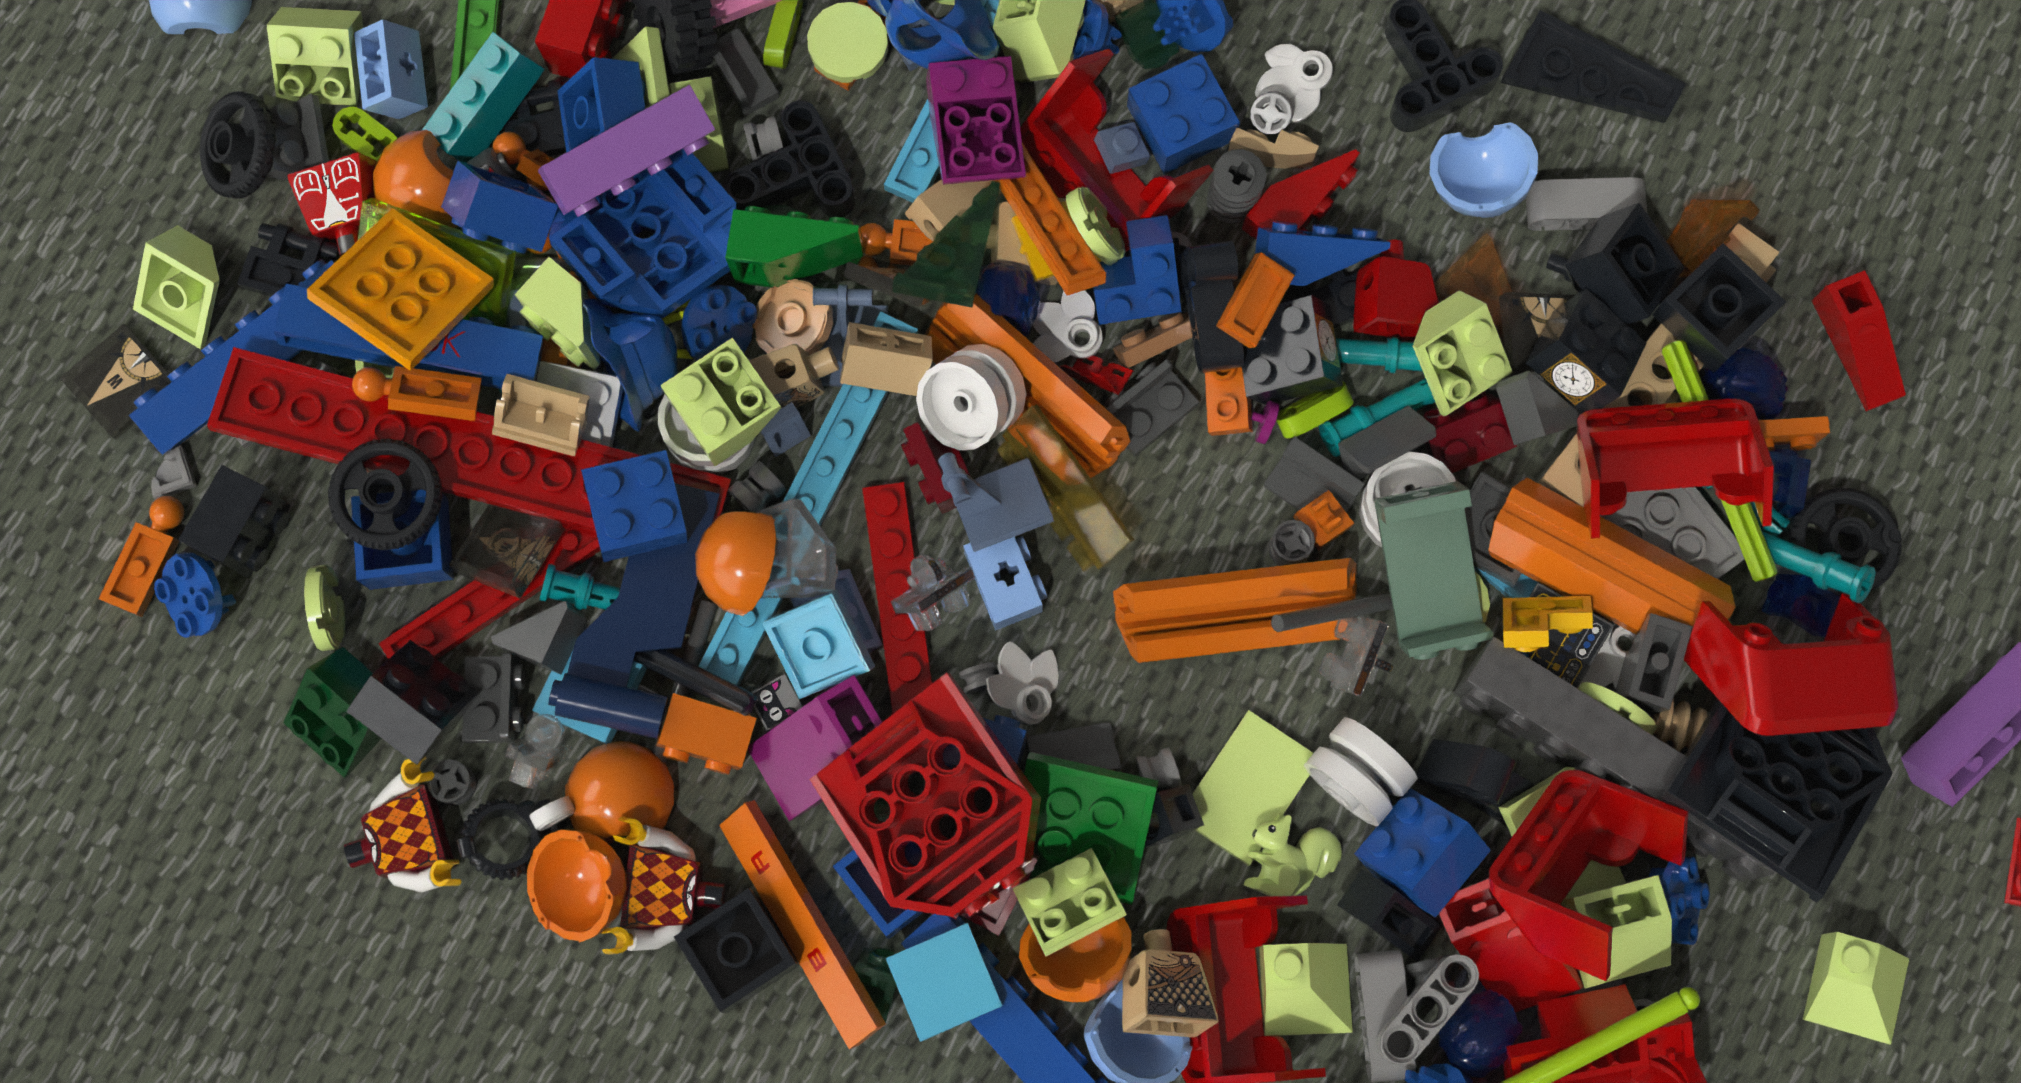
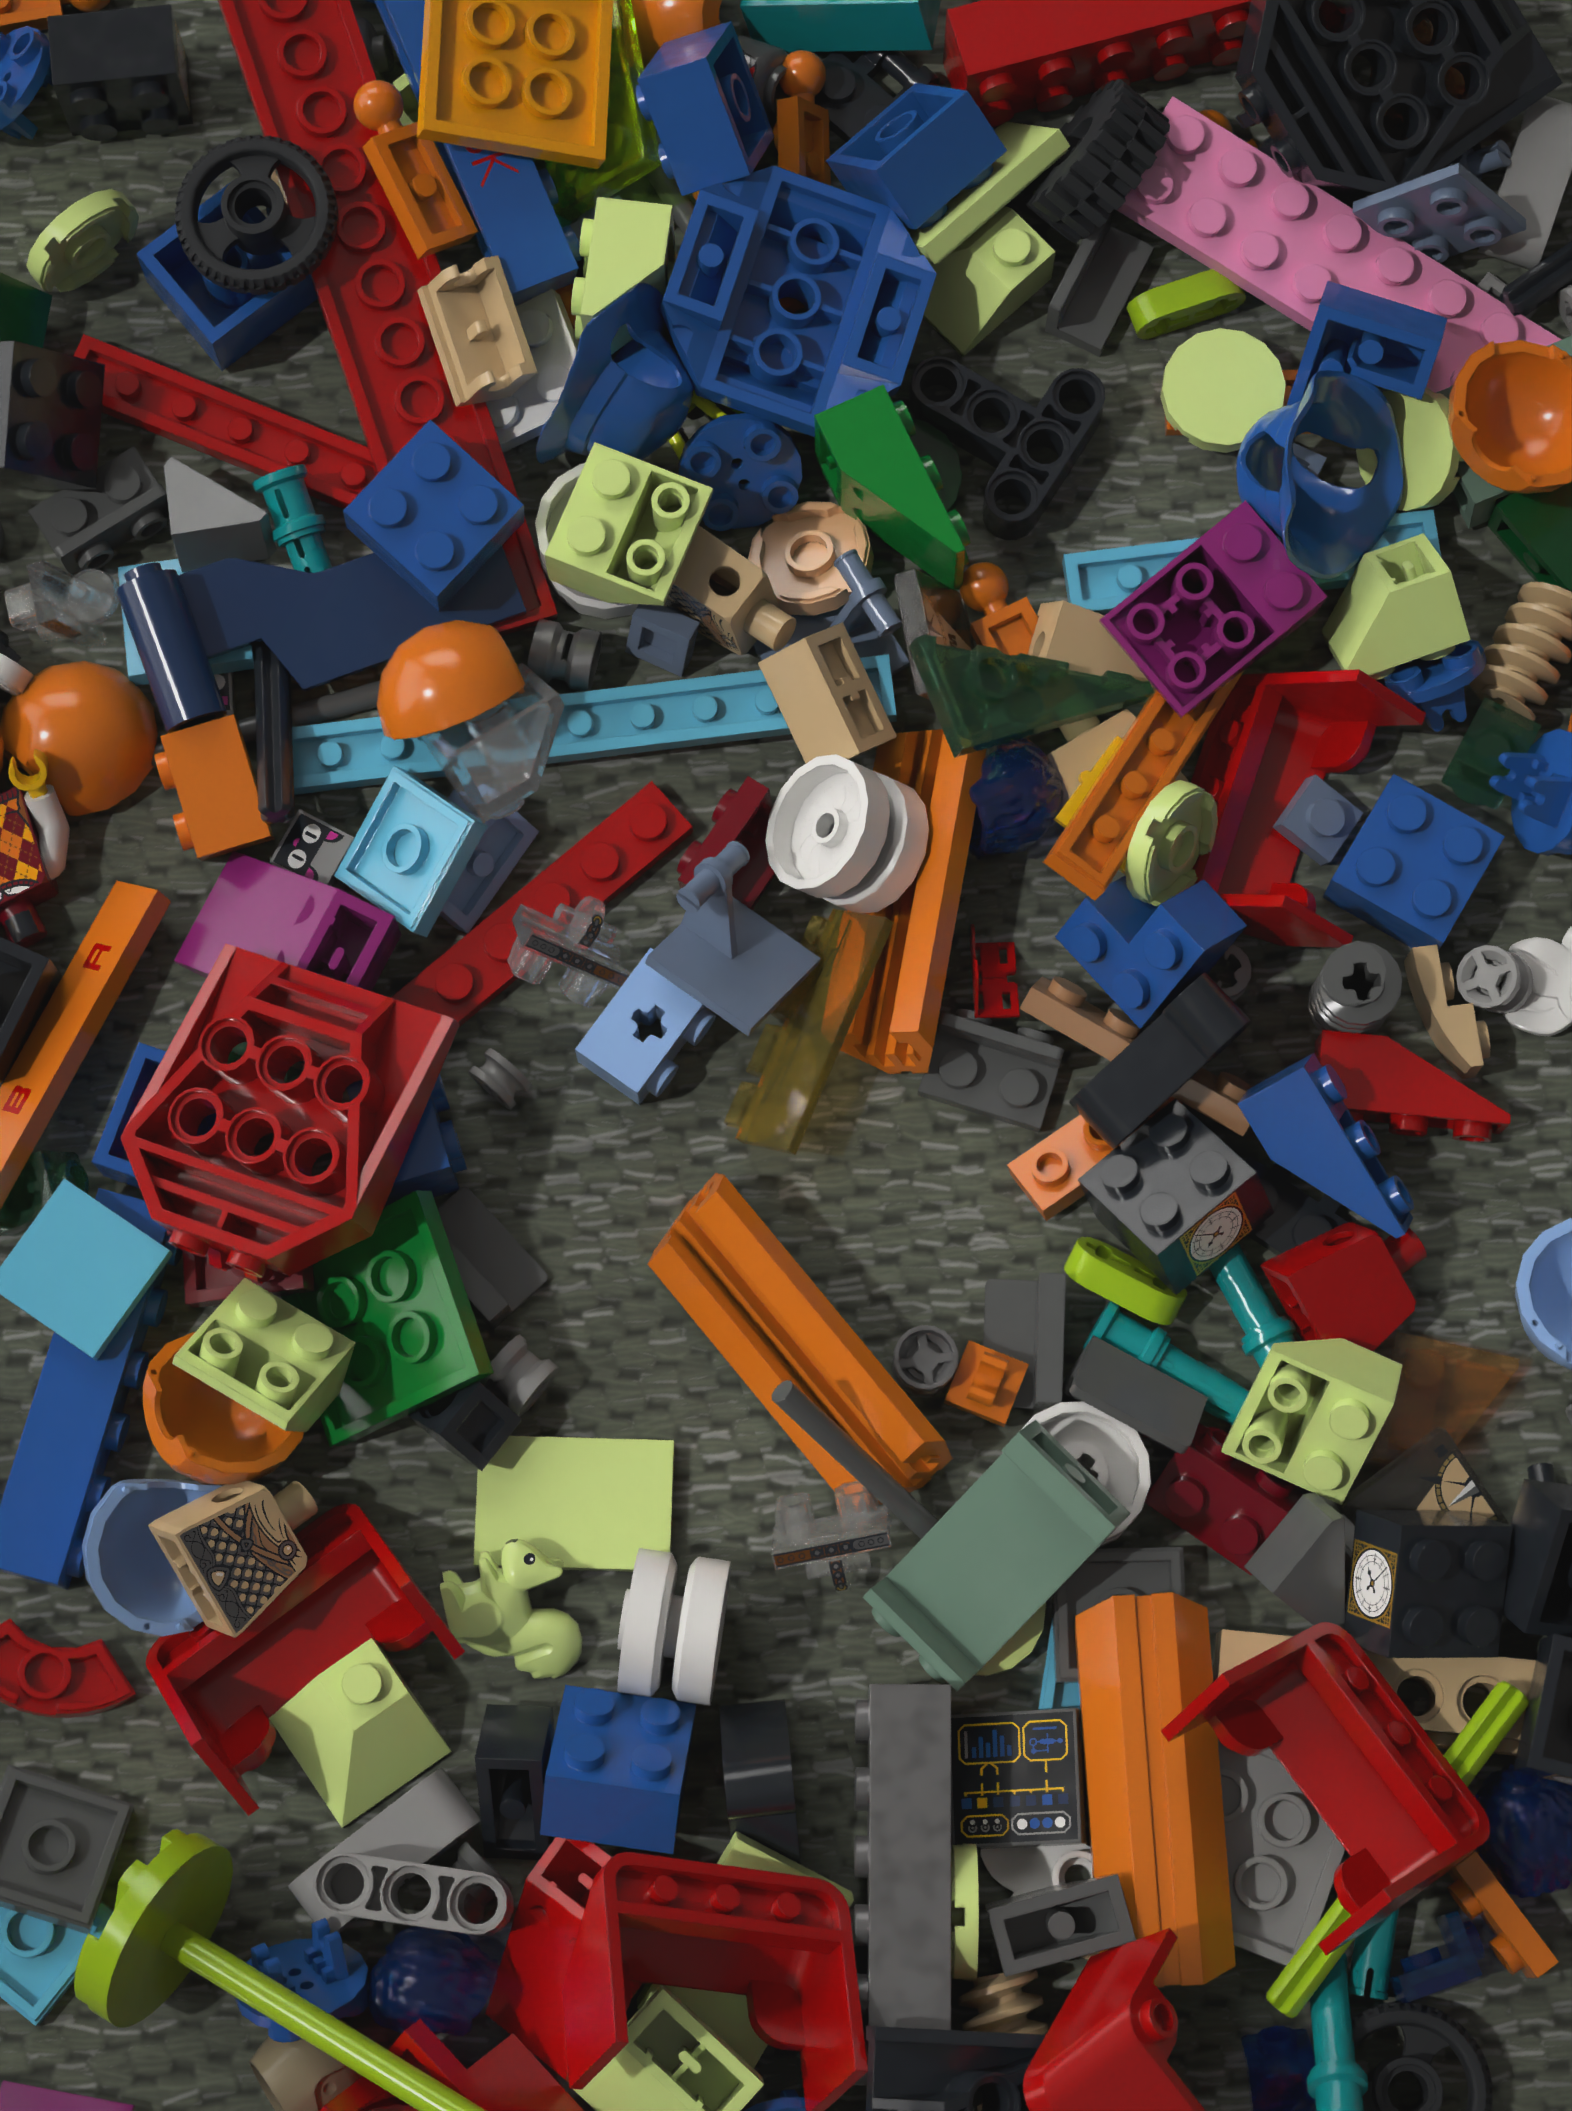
camera: 55 degrees right, 0 degrees up
clear smoke tile [449,504,565,599] -> none
medium lavender brick [538,85,715,217] -> none
light grey wheel [743,116,783,162] -> none
white plate [986,642,1059,725] -> none
white plate [1029,290,1103,362] -> none
orange tile [1216,252,1295,348] -> none
magenta piece [1251,400,1279,444] -> none
yellow plate [1503,596,1593,652] -> none

